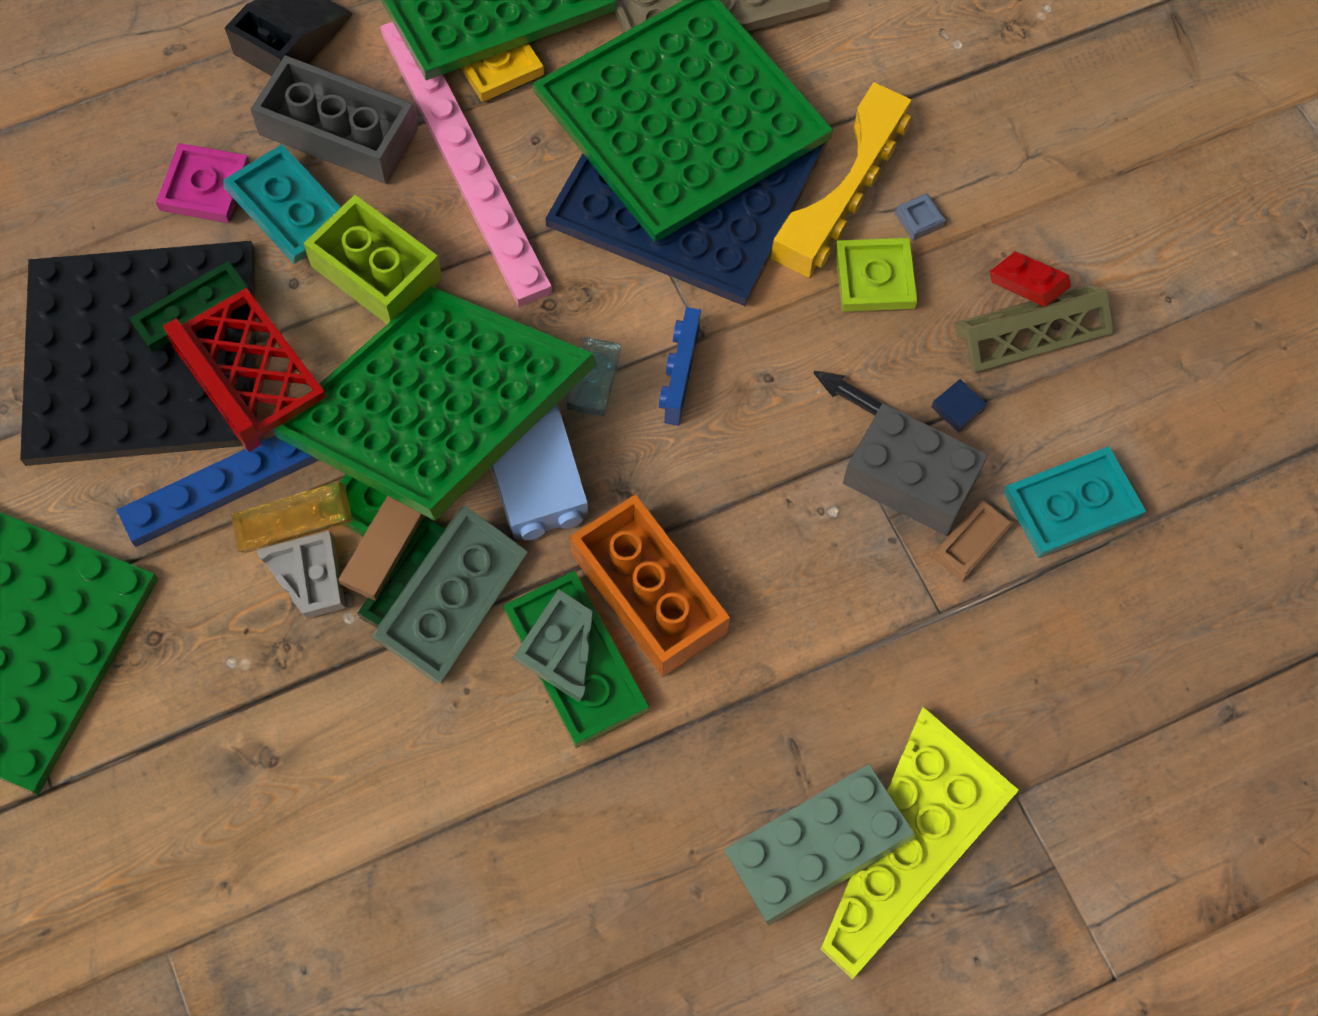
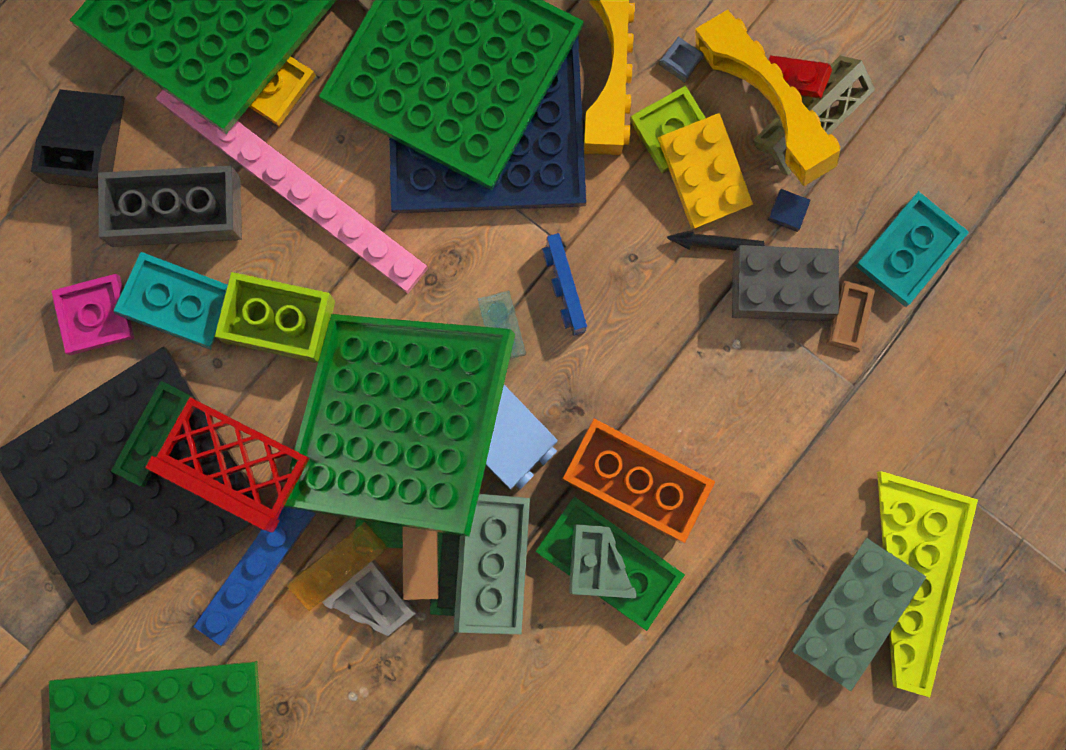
camera: 30 degrees left, 15 degrees up
none -> yellow plate [657,113,753,229]
none -> yellow arch [695,10,841,186]

